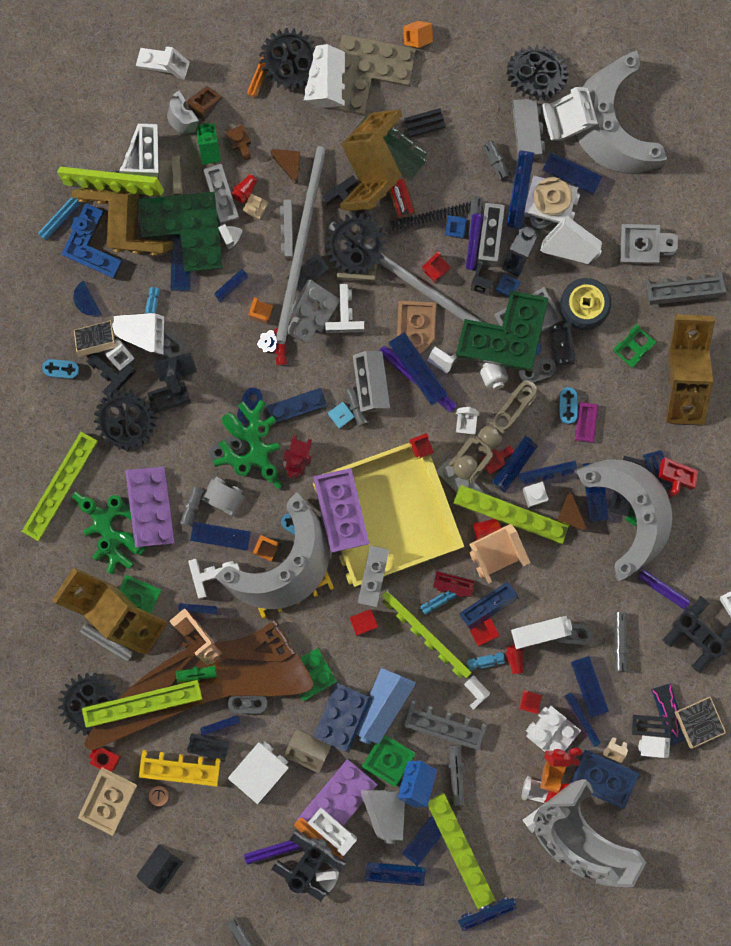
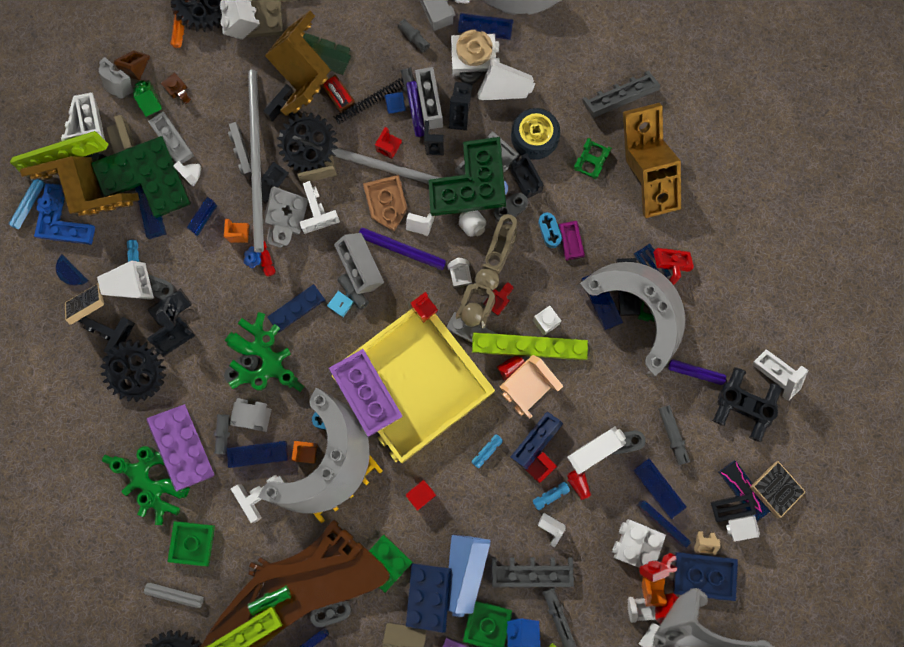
camera: 15 degrees left, 5 degrees down
lime plate [21,432,98,542] -> none
dark azure beam [42,359,80,379] -> none
pearl gold bracket [52,567,168,655] -> none
white brick [104,337,135,371] -> none
white bracket [136,47,190,80] -> none
light nougat panel [170,609,222,666] -> none
clear blue tile [178,603,217,614] -> none
red cone [231,174,258,203] -> none
clear blue plate [237,387,263,426] -> none
tan tile [243,194,269,220] -> none
reddish brown slope [270,149,301,184] -> none
dark red hinge [283,435,312,478] -> none
light grey plate [358,546,389,607] -> none
lime plate [381,591,472,678] -> none
clear blue tile [388,332,448,406] -> none
black tile [404,108,446,138] -> none
dark red plate [433,571,474,597] -> none
clear blue tile [492,435,538,493] -> none
blue tile [495,273,521,298] -> none
clear blue tile [507,150,535,229] -> none
clear blue plate [517,460,577,485] -> none
red panel [518,690,542,714] -> none
reddish brown slope [556,493,587,531] -> none
light grey plate [620,224,678,264] -> none

